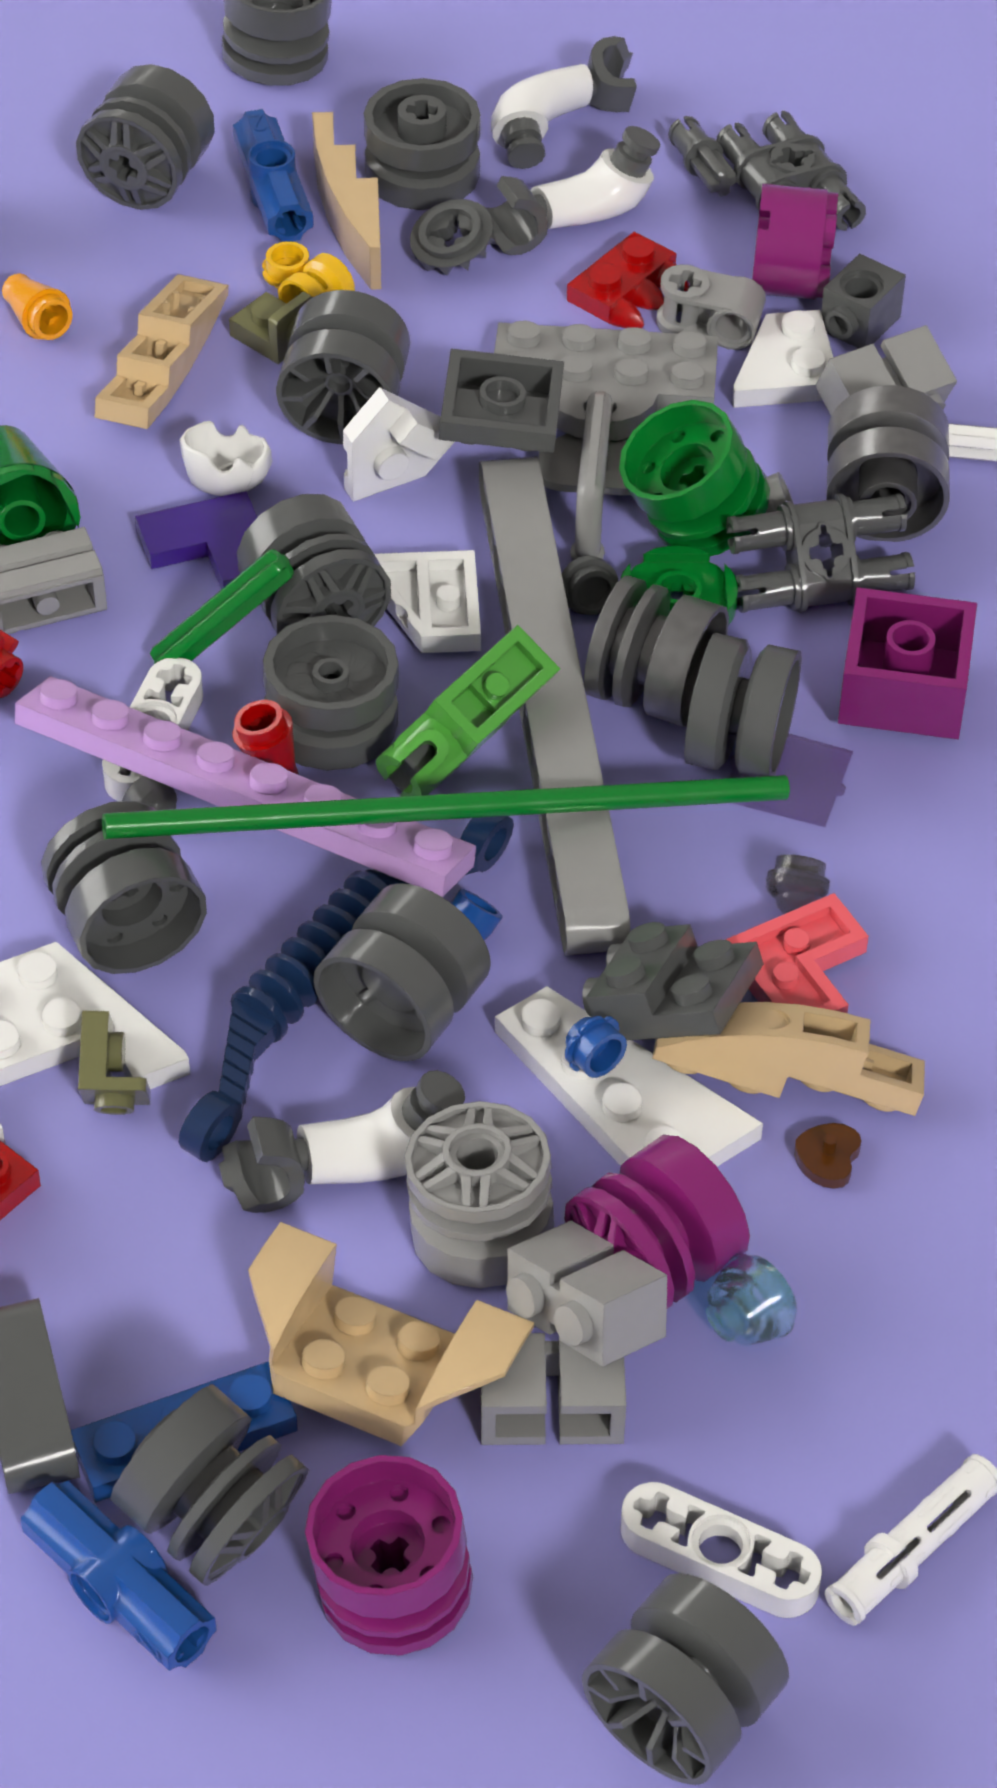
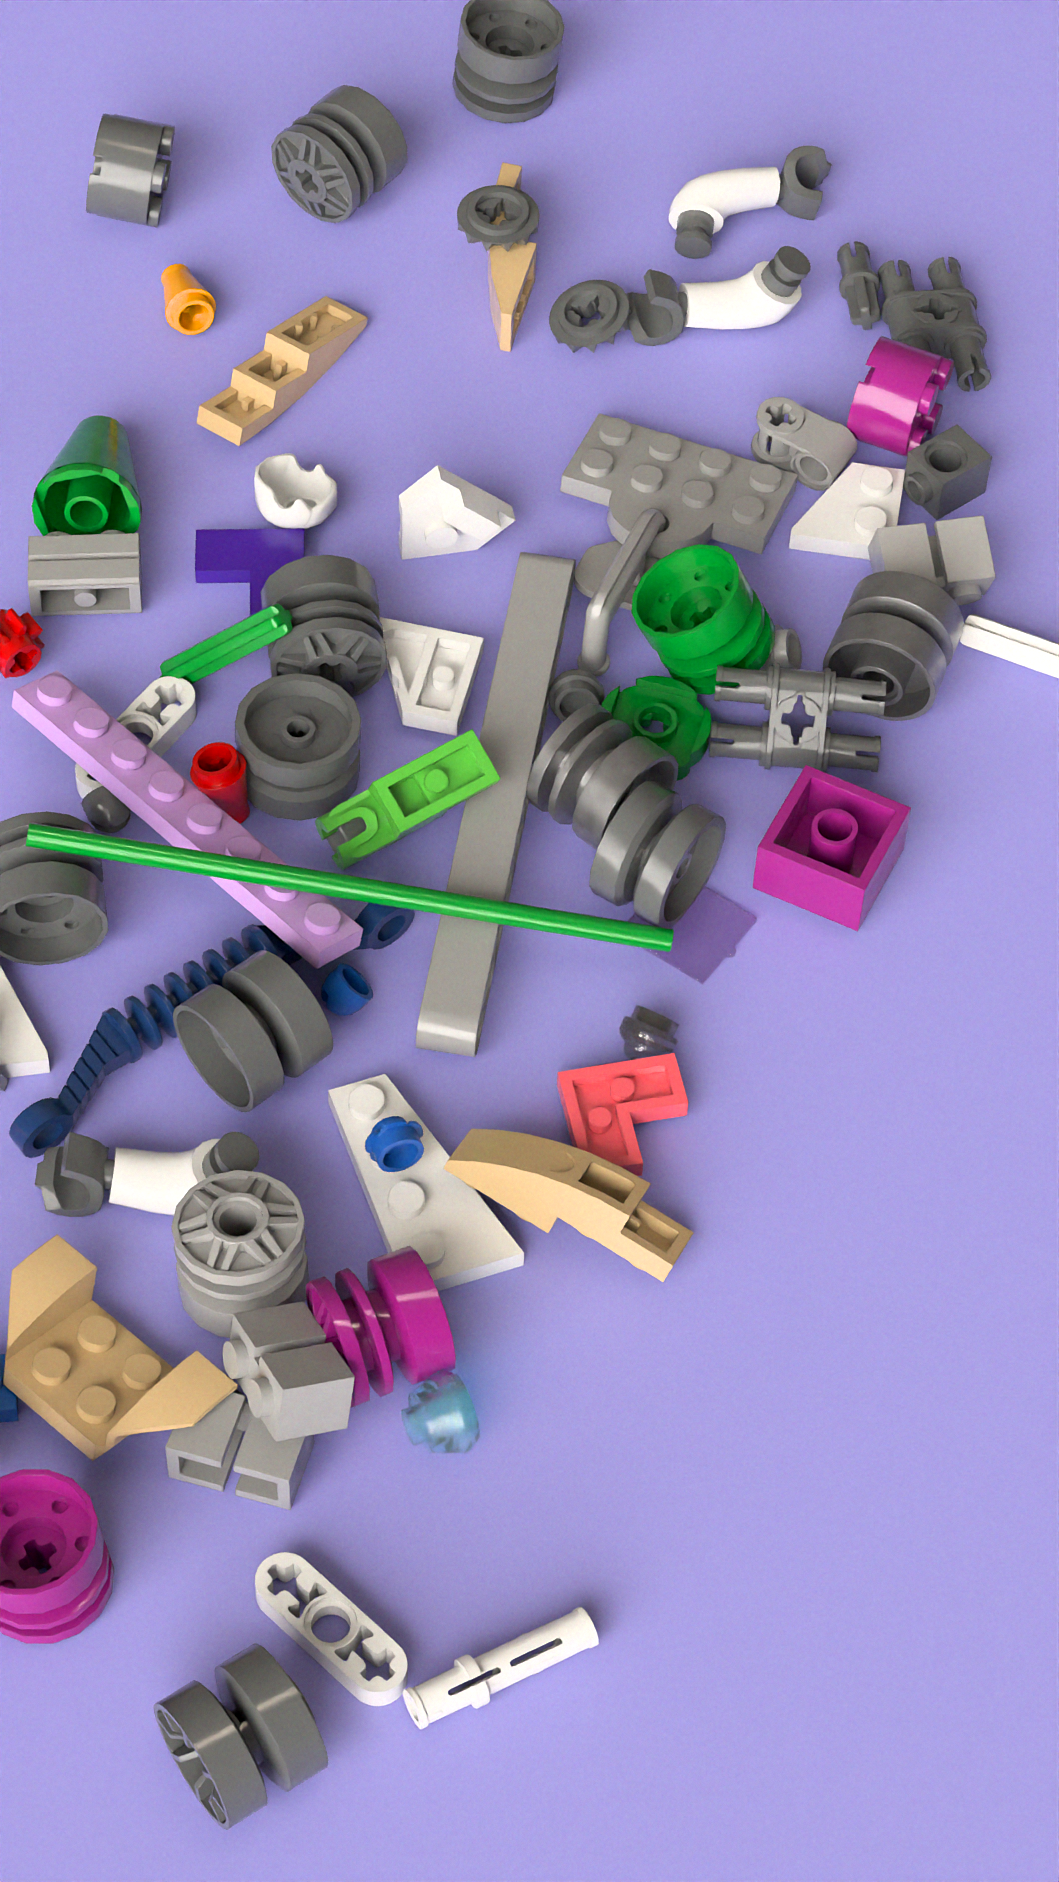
camera: 15 degrees right, 5 degrees up
olive bracket [229,292,313,364] -> none
blue piece [232,109,314,242] -> none
yellow plate [262,241,310,289] -> none
dark grey wheel [276,290,410,444] -> none
yellow wheel [278,253,355,303] -> none
dark grey wheel [364,78,480,210] -> none
dark grey plate [438,348,564,453] -> none
red plate [567,231,690,329] -> none
dark grey plate [582,922,764,1040] -> none
reddish brown piece [794,1123,862,1189] -> none
none -> dark grey gear [457,185,539,252]

